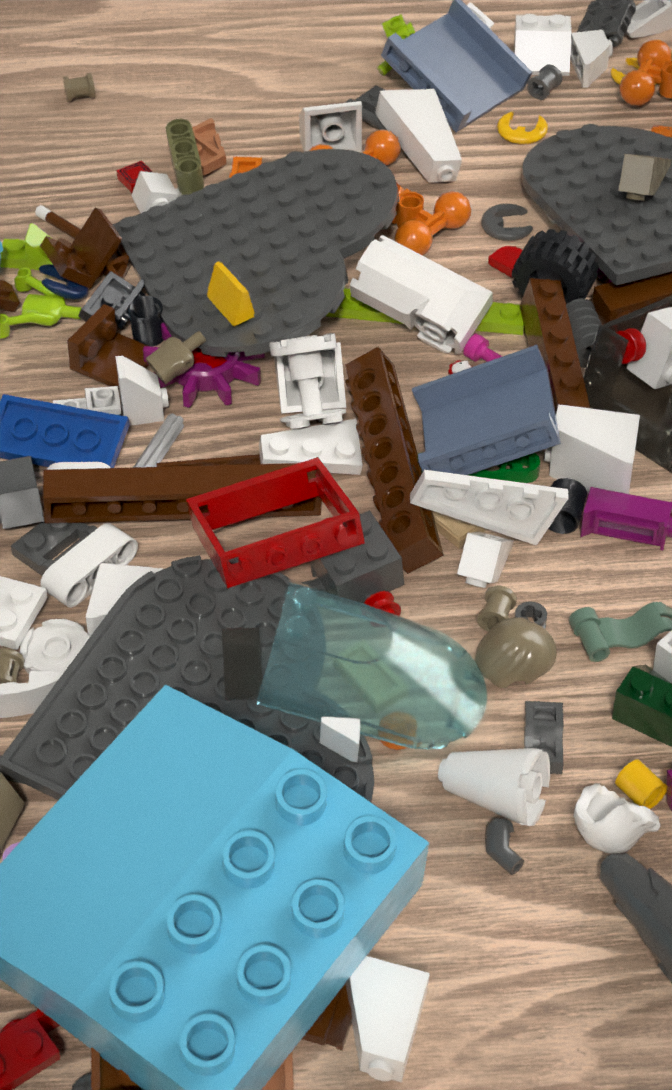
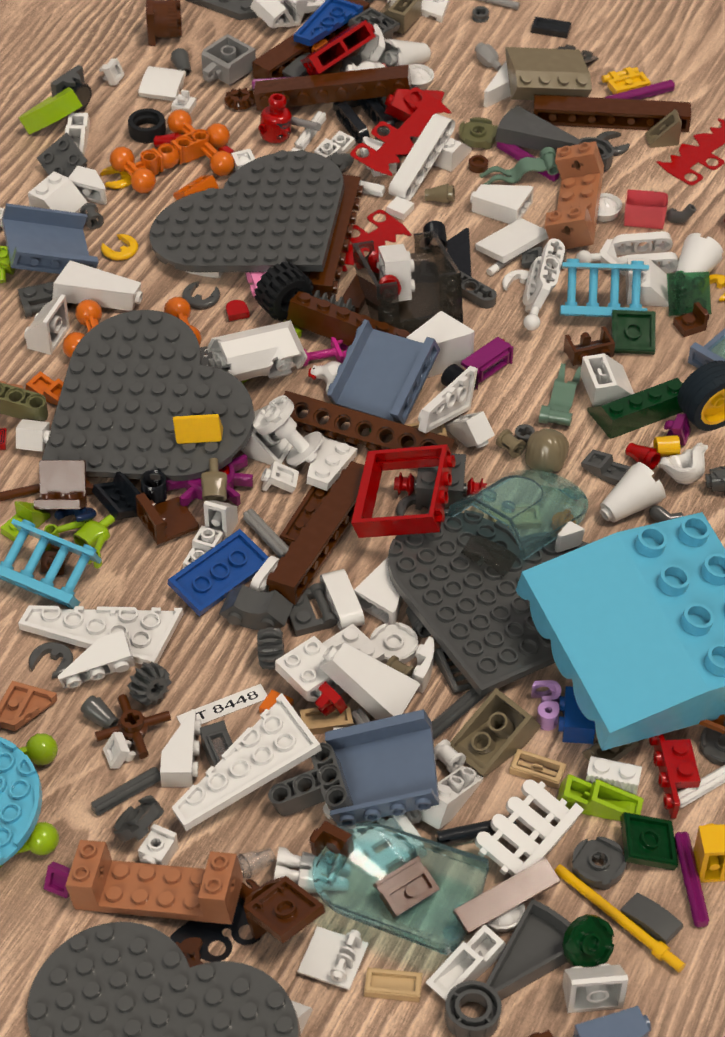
camera: 60 degrees left, 0 degrees up
dark tan slope [618,154,672,201] -> none
none -> white bracket [261,461,299,493]
none -> red cone [625,443,661,469]

